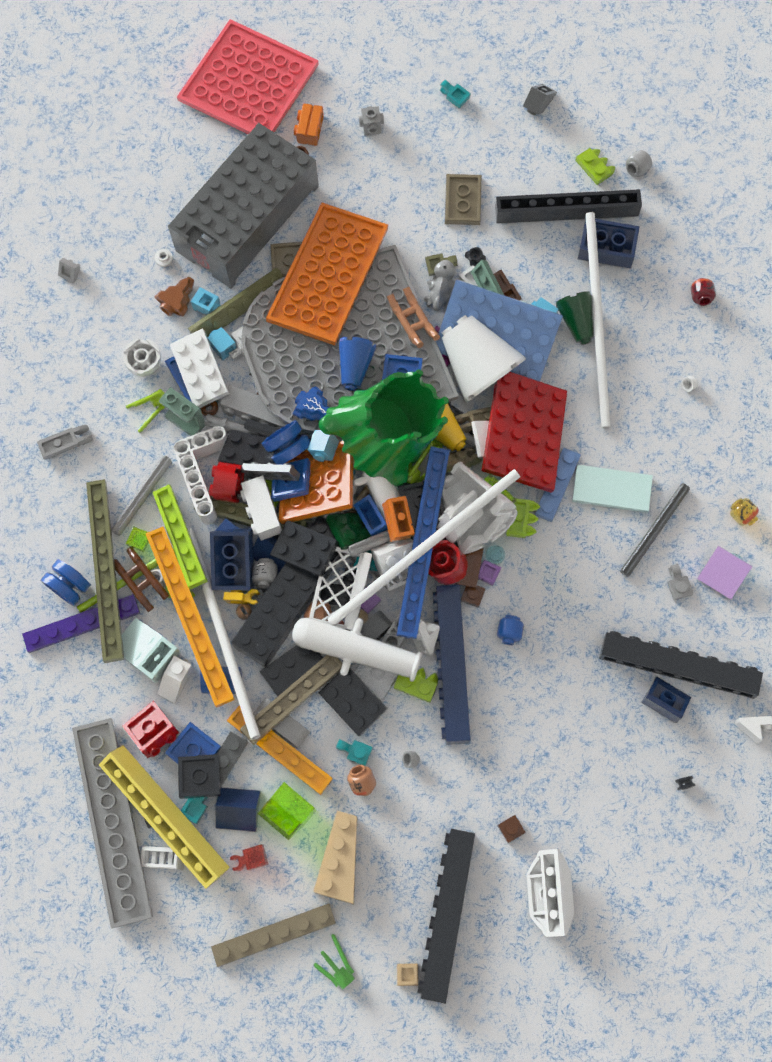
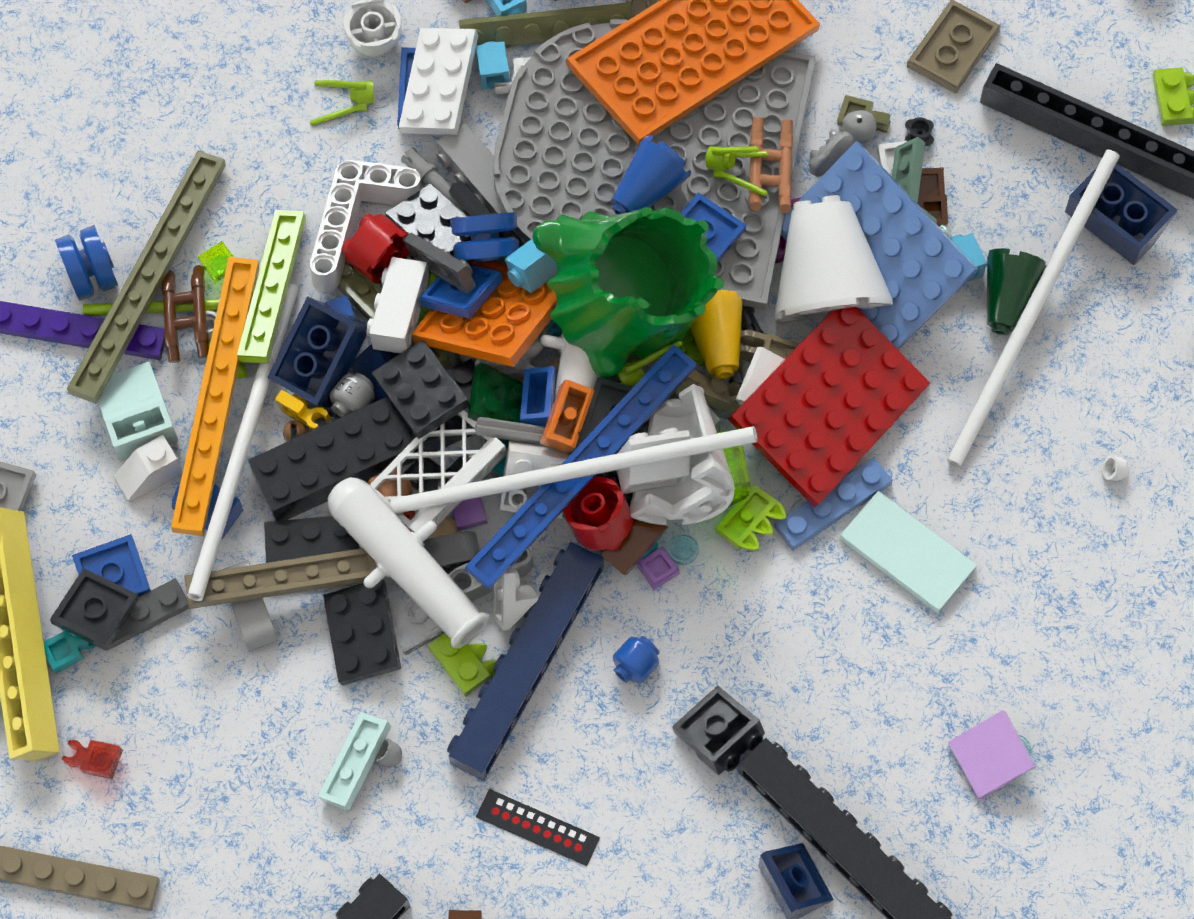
camera: 30 degrees right, 5 degrees down
light grey hinge [37,425,93,460] -> none
light grey axle [111,455,172,536] -> none
plate [122,700,179,758] -> none
sand green panel [159,387,205,436] -> none
reddish brown plate [200,401,218,416] -> none
dark blue slope [215,787,261,832] -> none
light orange plate [227,705,333,795] -> none
clear neon green slope [257,782,317,840] -> none
blue rock [293,386,330,421] -> none
tan wedge [313,811,358,905] -> none
teal plate [336,739,373,766] -> none
nougat head [347,765,376,796] -> none
reddish brown plate [461,585,486,608] -> none
dark grey axle [620,483,690,577] -> none
light grey plate [667,564,694,601] -> none
clear yellow head [730,498,759,526] -> none
none -> light aqua plate [318,712,391,811]
none -> black sticker [476,789,600,866]
none -> black plate [672,686,765,775]
none -> lime plant [705,146,768,196]

